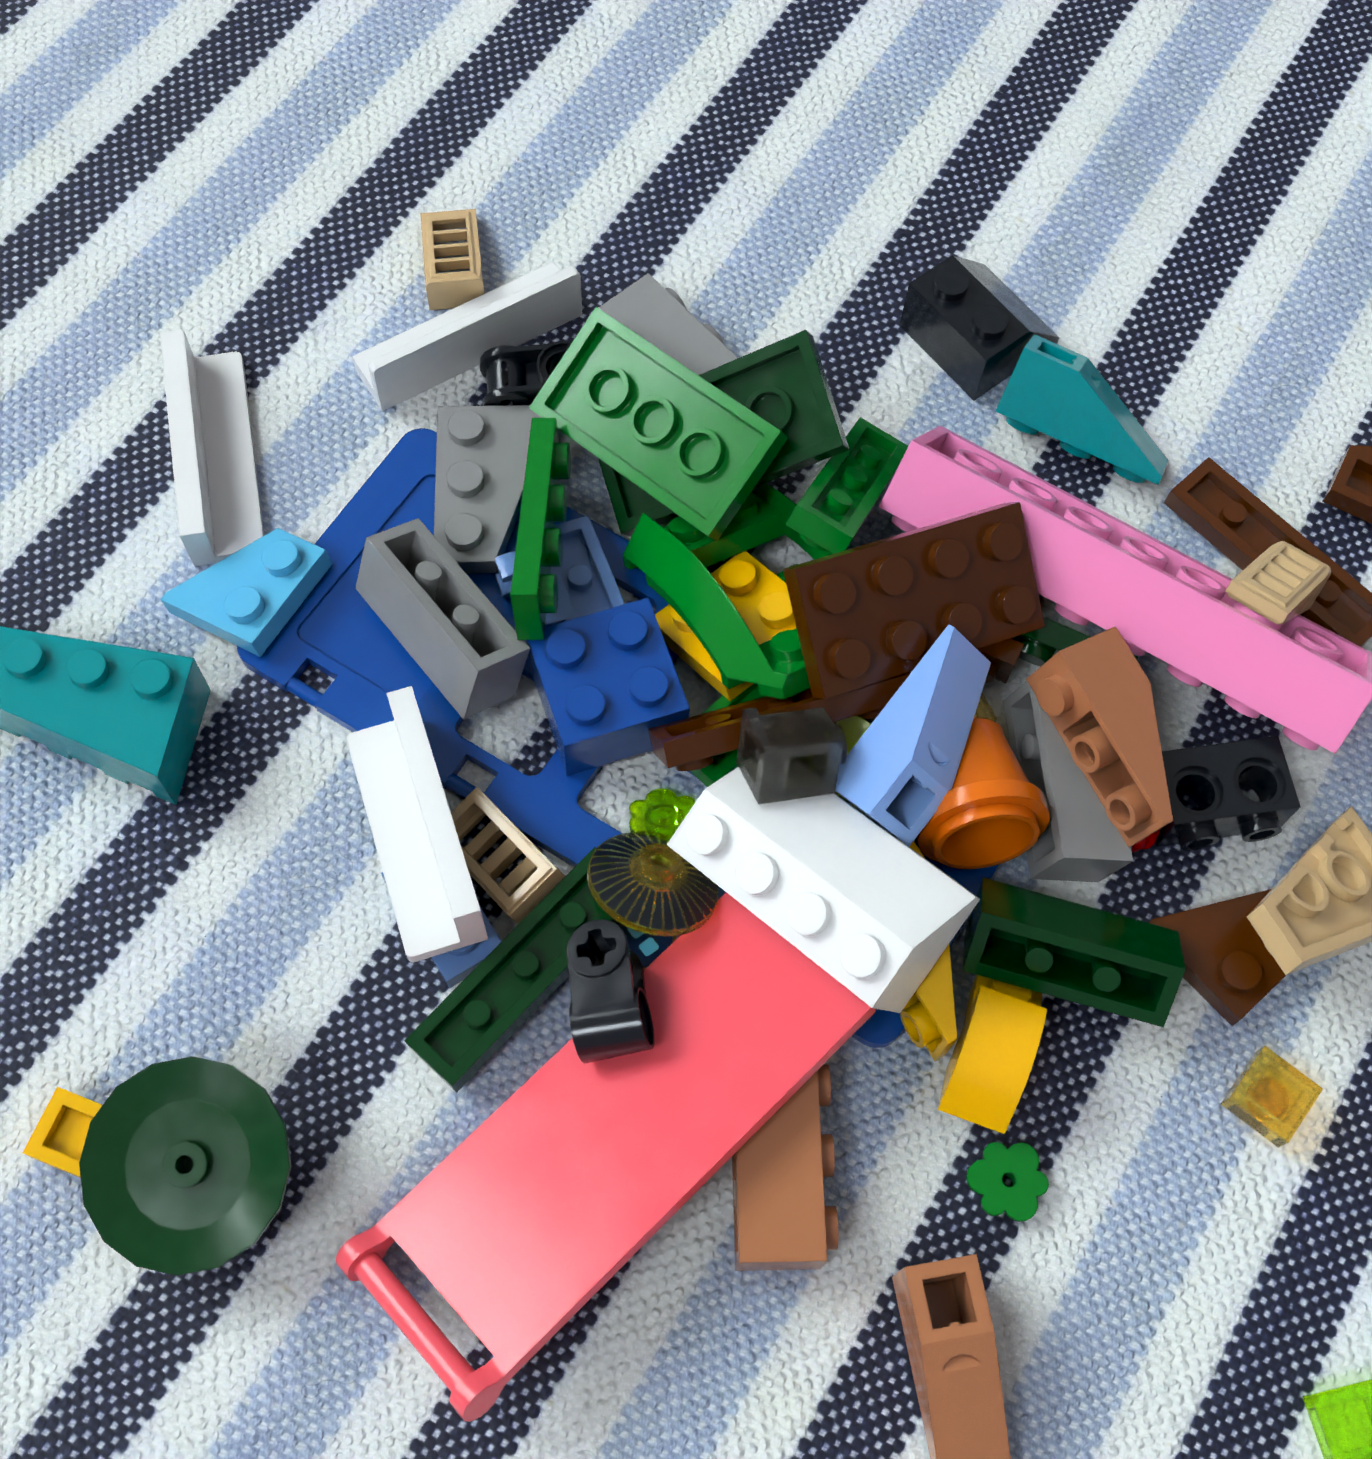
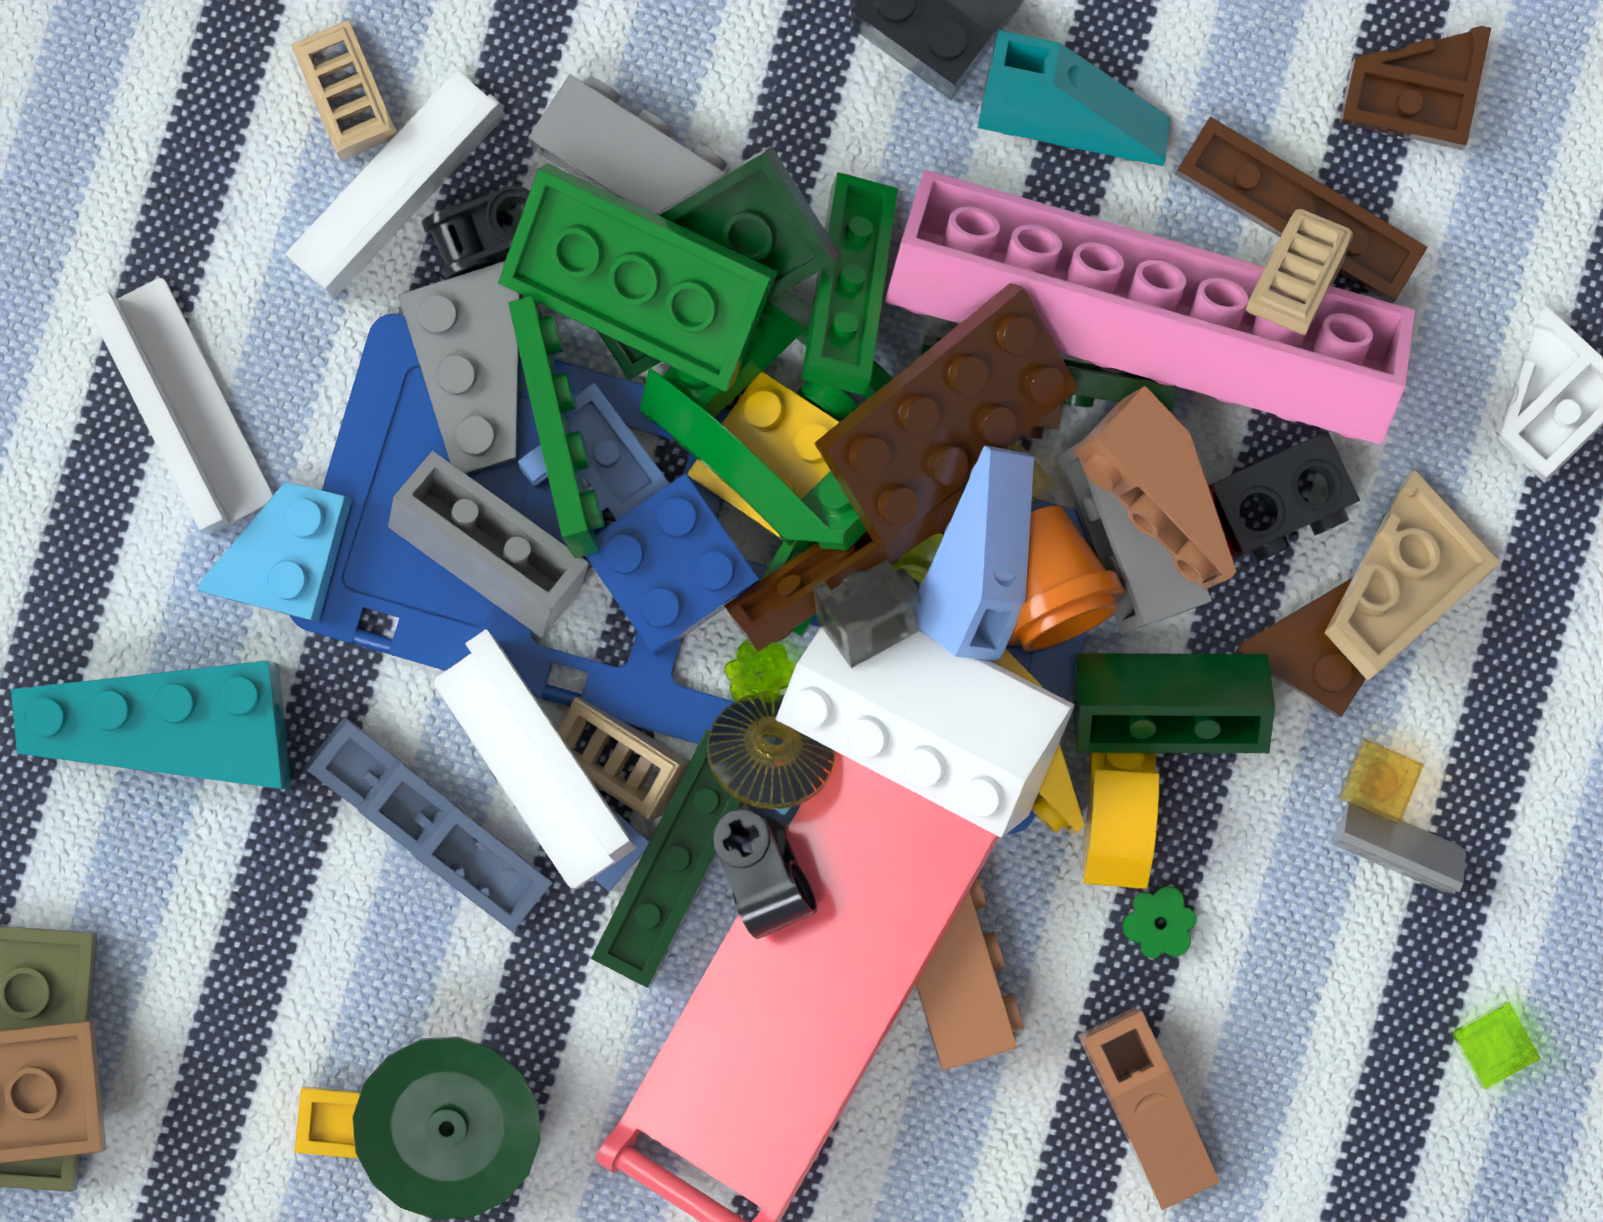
camera: 15 degrees left, 20 degrees up
none -> sand blue slope [304,716,553,933]
none -> light grey slope [1331,800,1466,894]

